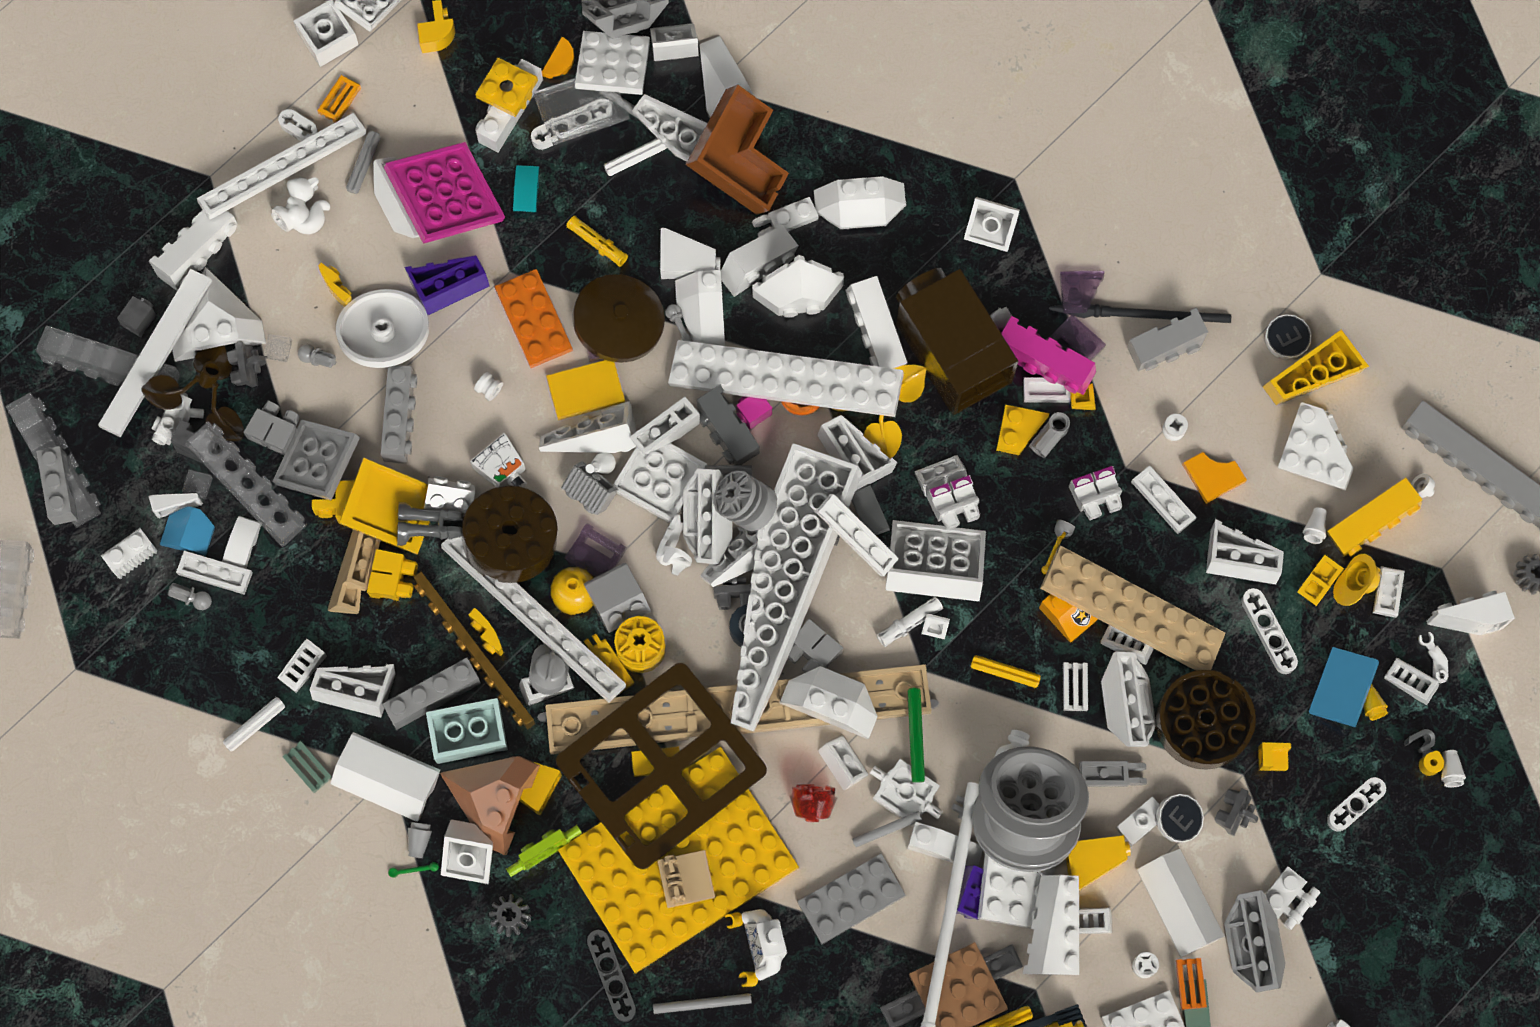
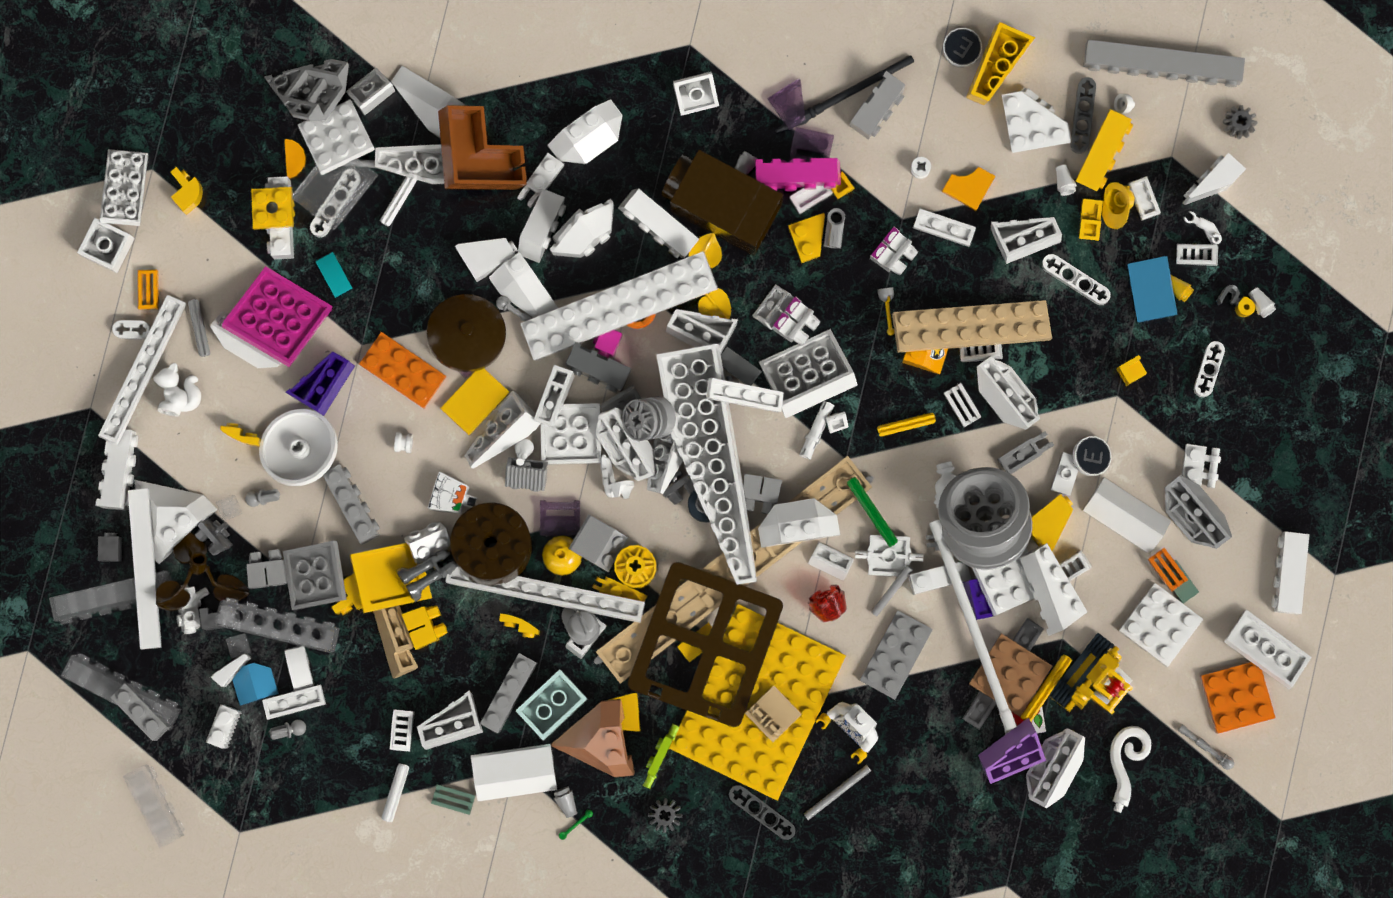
camera: 25 degrees left, 10 degrees up
pearl gold plate [414,572,535,730] -> none
white slope [441,820,493,884] -> none
yellow pin [566,215,628,267] -> none
white wheel [1132,952,1159,978] -> none
dark brown brick [1155,670,1256,770] -> none
flat silver hips [1215,788,1258,836] -> none
none -> dark grey beam [1070,77,1096,154]

